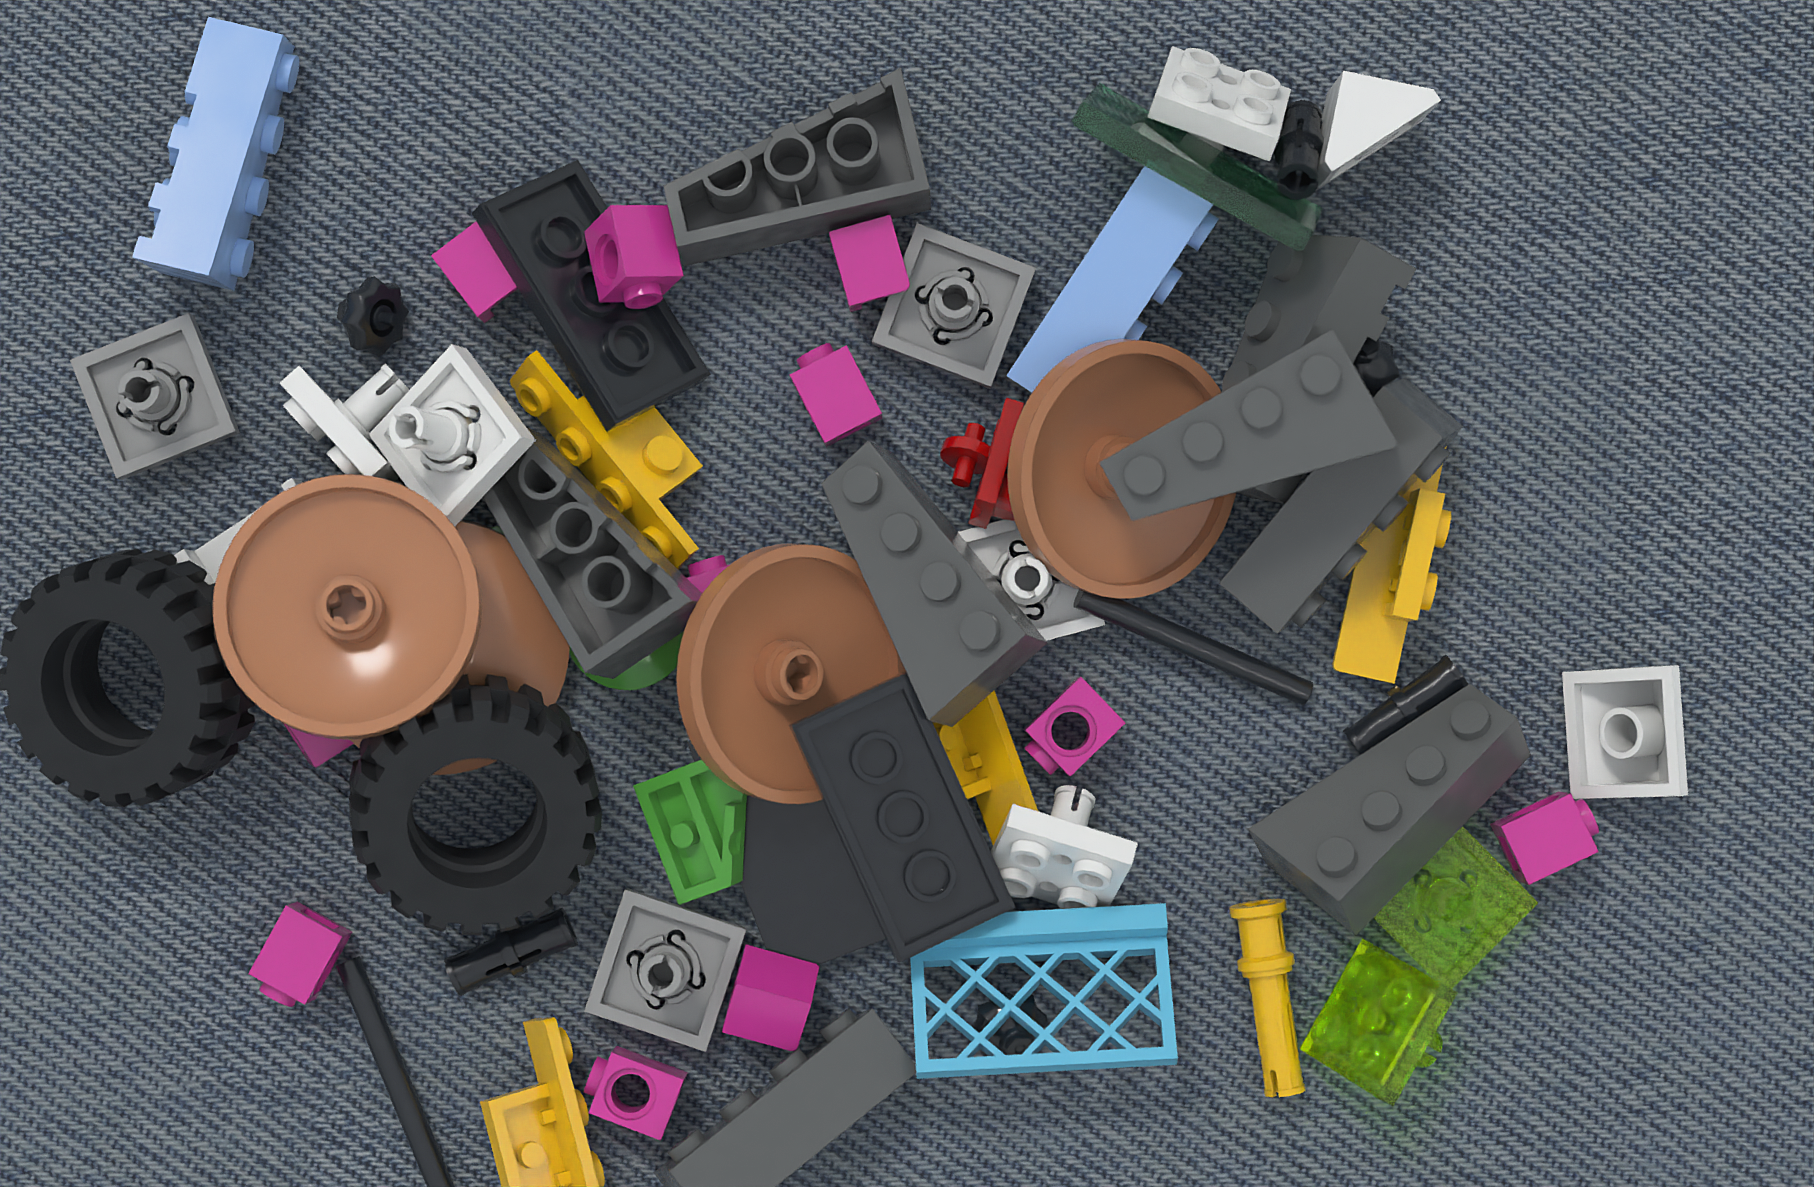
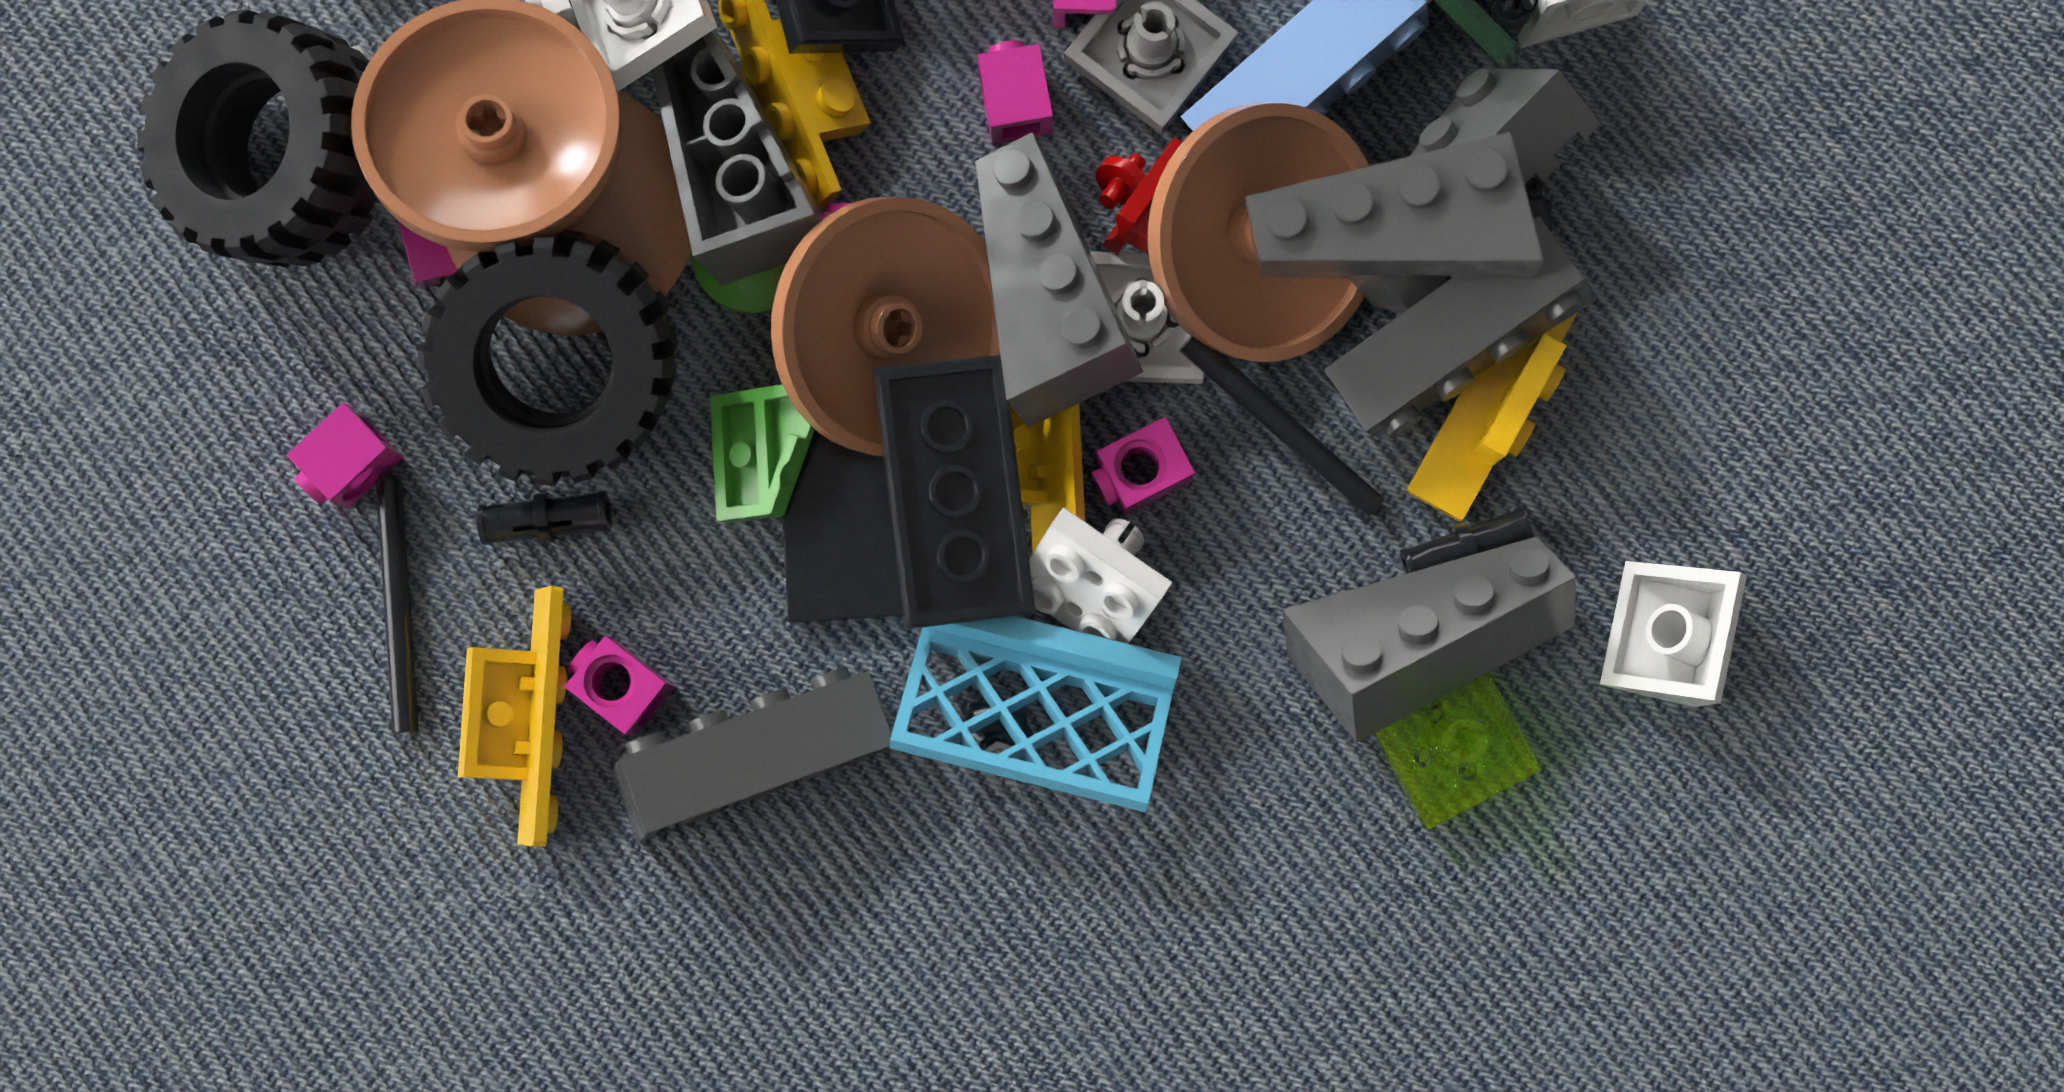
camera: 20 degrees right, 5 degrees down
light grey plate [584,888,747,1052] -> none
dark pink panel [722,944,819,1051] -> none
yellow pin [1229,898,1306,1097] -> none
clear neon green plate [1299,938,1458,1106] -> none
dark pink brick [1490,791,1599,885] -> none

